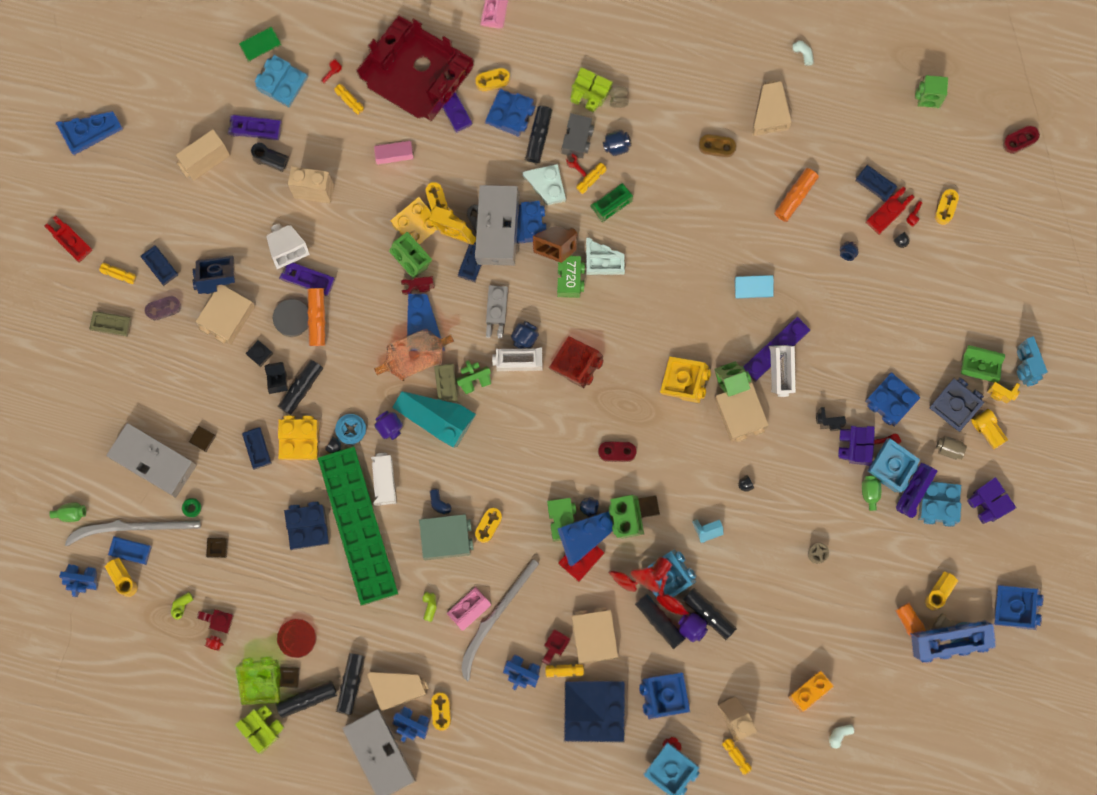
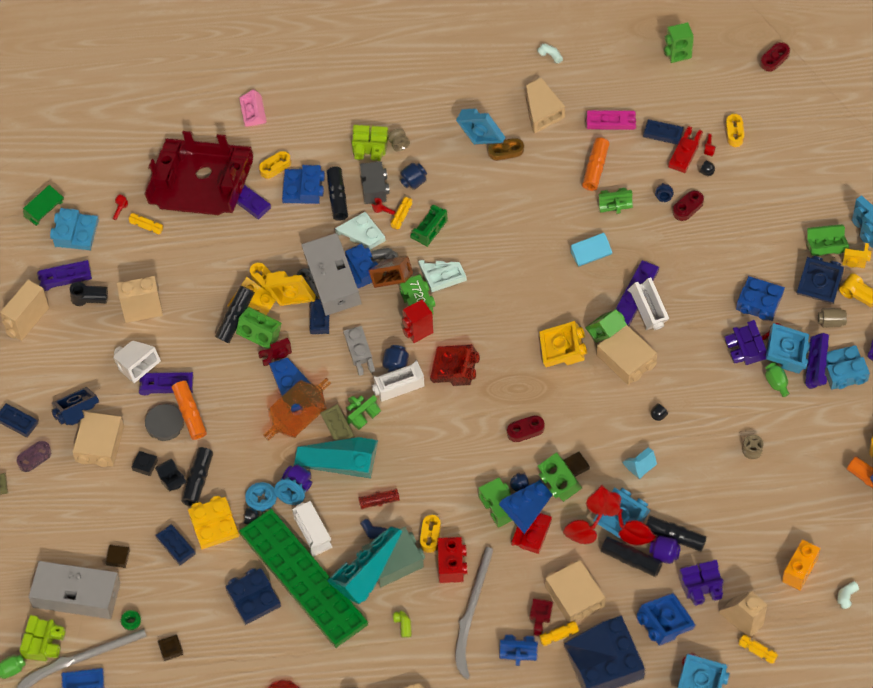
camera: 20 degrees left, 20 degrees down
bright pink slope [374,141,414,164] -> none
bright pink slope [447,587,491,631] -> none
black bracket [816,407,846,431] -> none
none -> lime hips [20,615,66,662]
none -> black axle [215,285,255,343]
none -> dark azure gear [275,477,306,505]
none -> teal wedge [327,526,402,604]
none -> clear red pin [358,488,400,510]
none -> dark grey arm [371,248,398,260]
none -> red brick [402,299,434,343]
none -> red brick [438,537,467,583]
none -> dark azure plate [456,109,505,145]
none -> dark pink hinge [587,110,636,130]
none -> bright green hips [598,188,633,214]
none -> dark red plate [673,190,704,221]
none -> dark purple hips [679,560,723,606]

